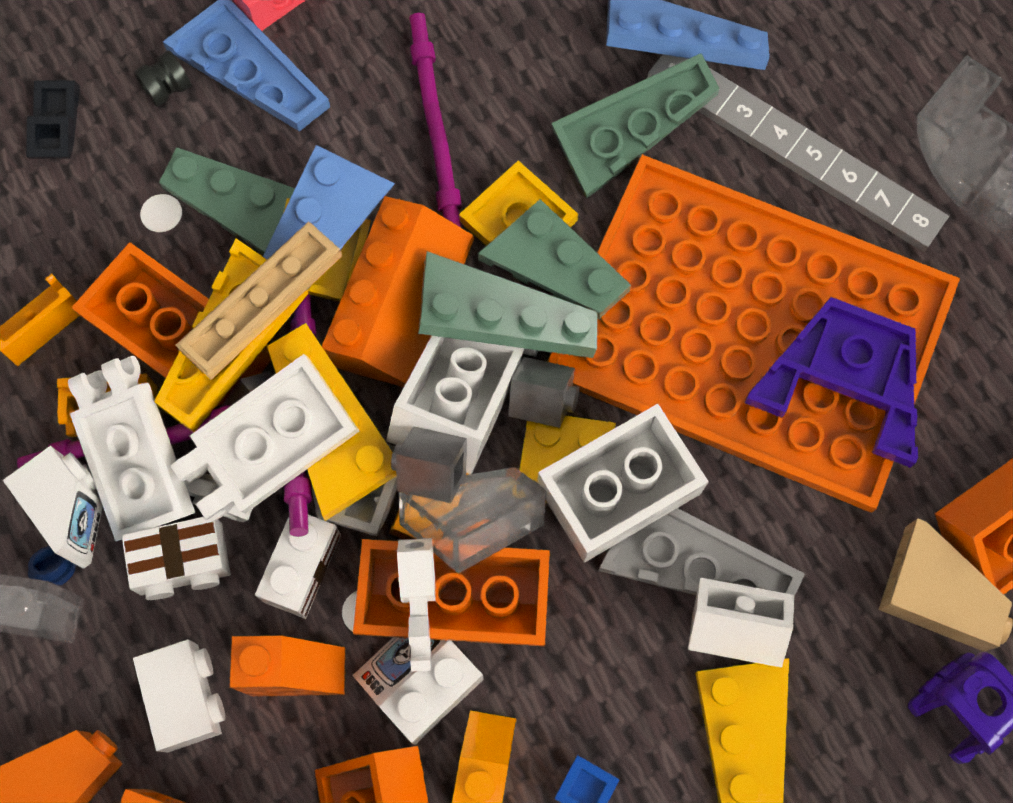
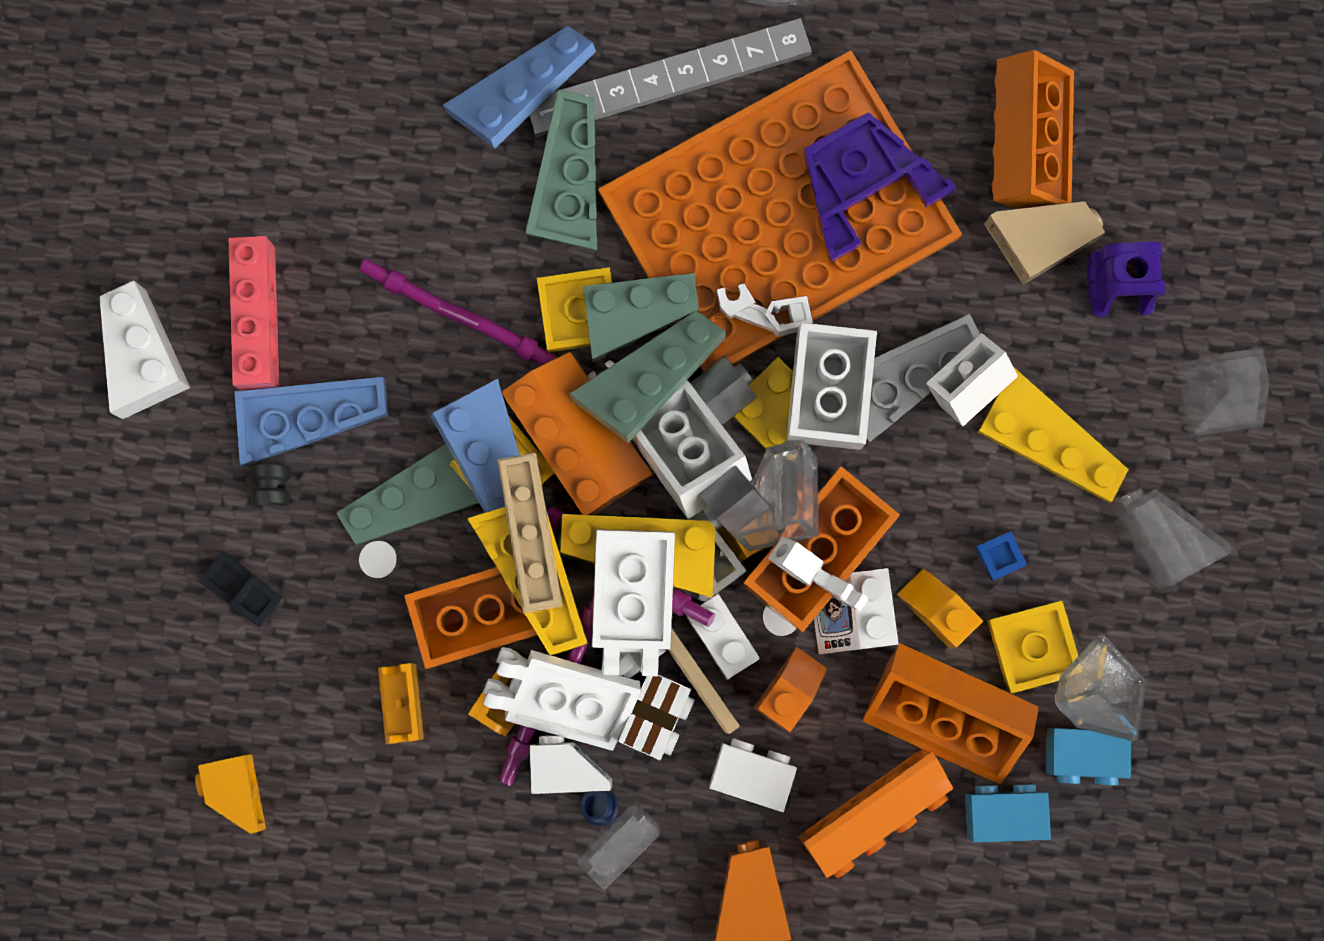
camera: 55 degrees left, 10 degrees up
none -> tan tile [667,628,740,734]
none -> white piece [716,284,813,337]

